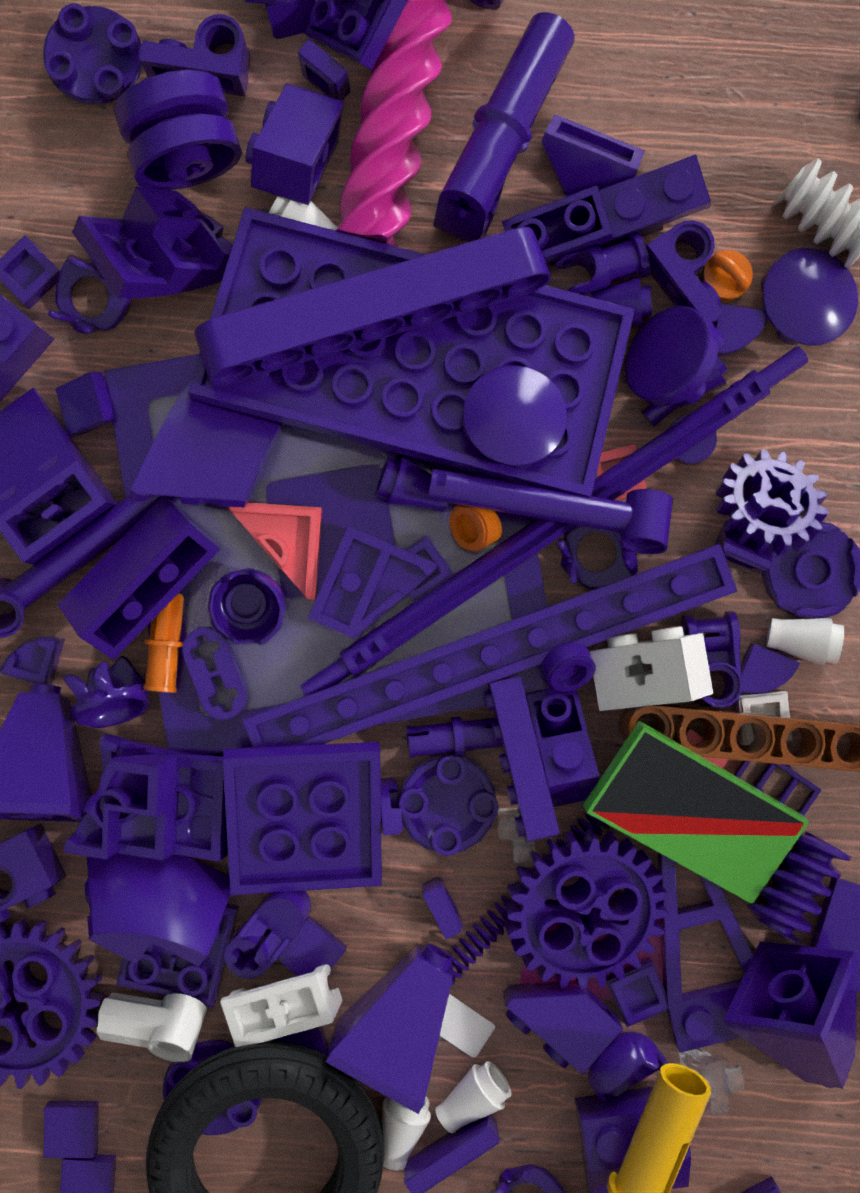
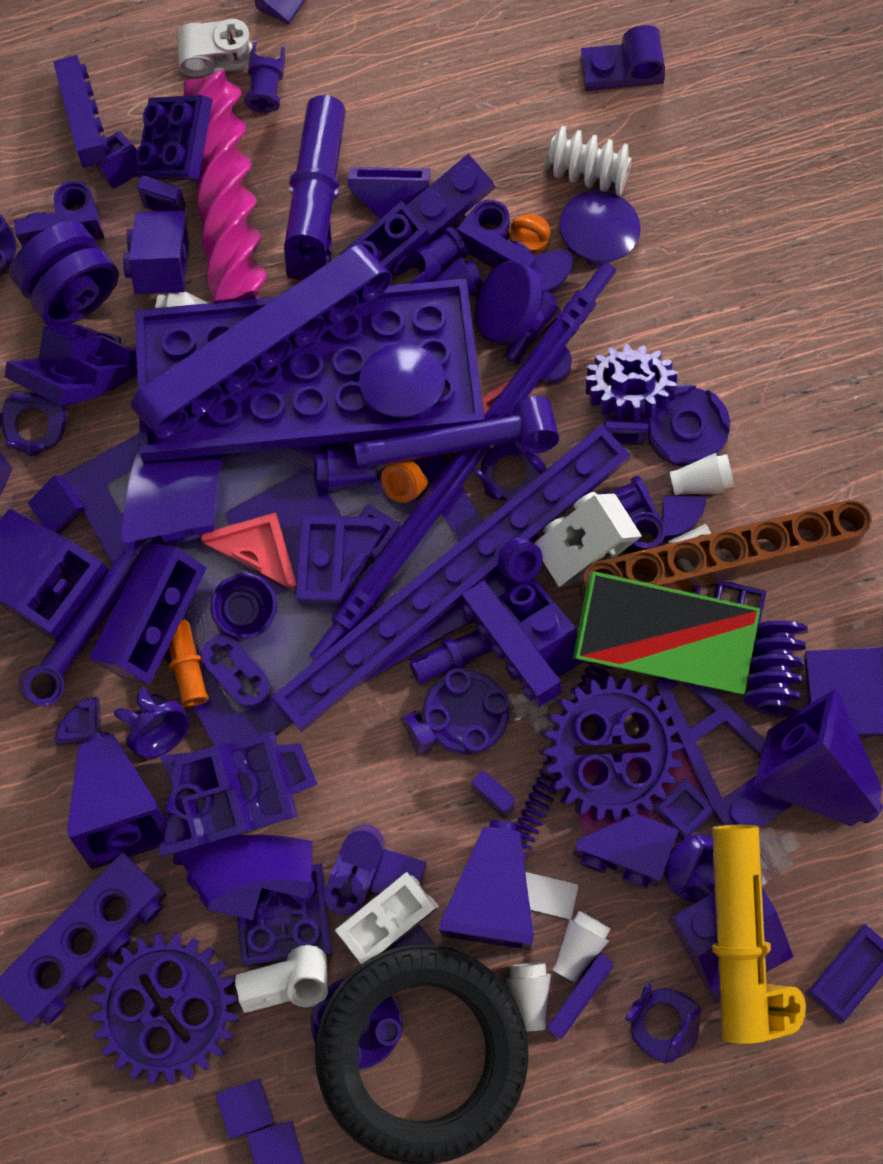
camera: 15 degrees left, 15 degrees down
dark purple plate [223,742,382,895] -> none

